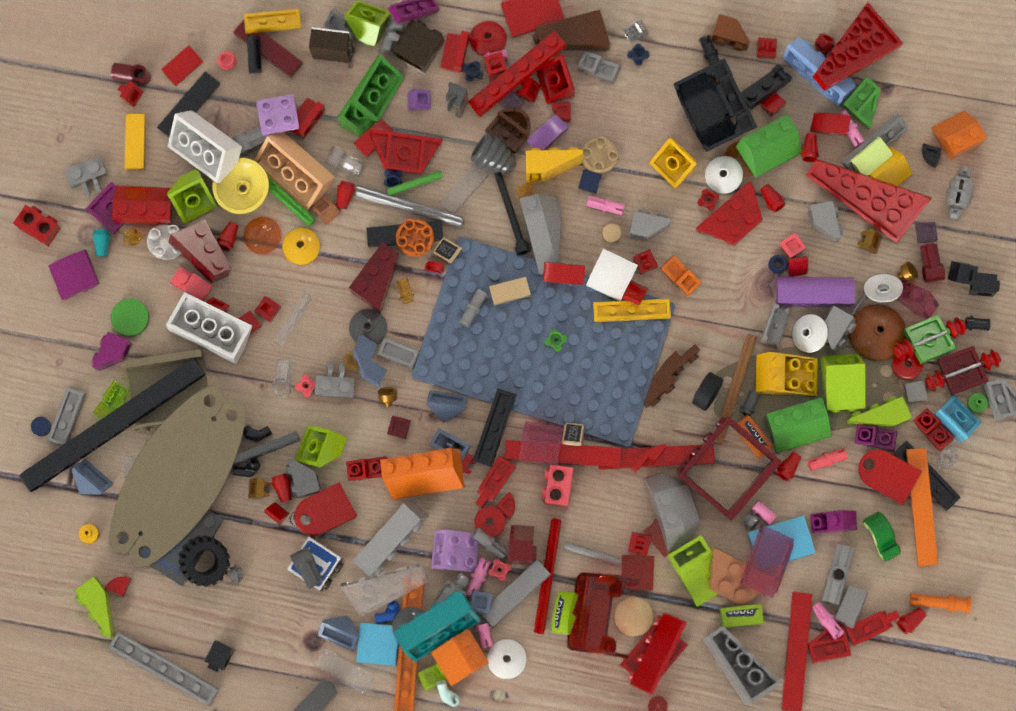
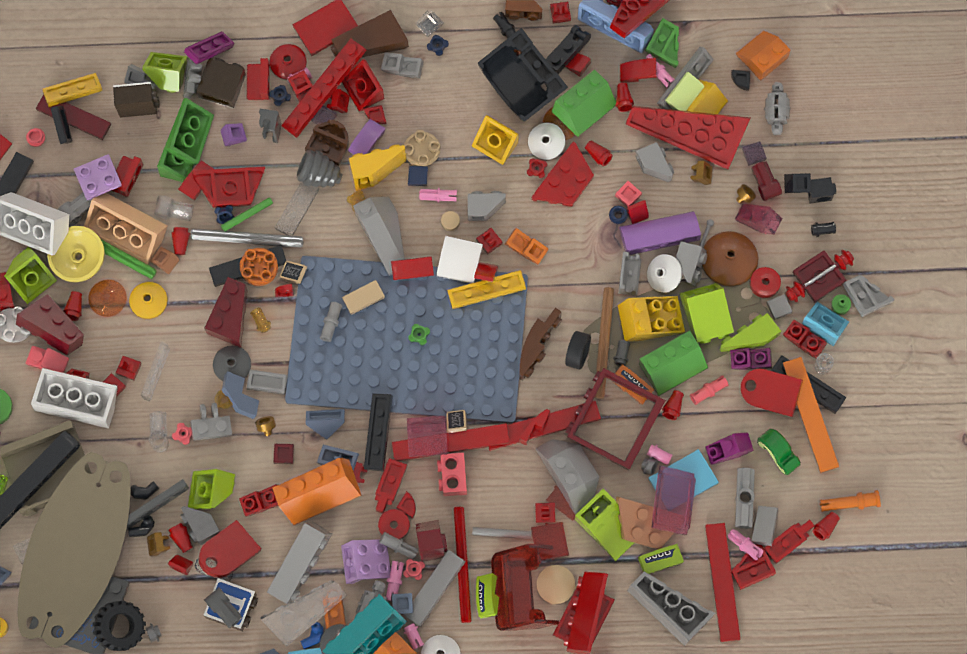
camera: 15 degrees left, 5 degrees down
black piece [494,172,531,255] -> none
white dish [864,274,903,302] -> none
bright green plate [893,315,966,364] -> none

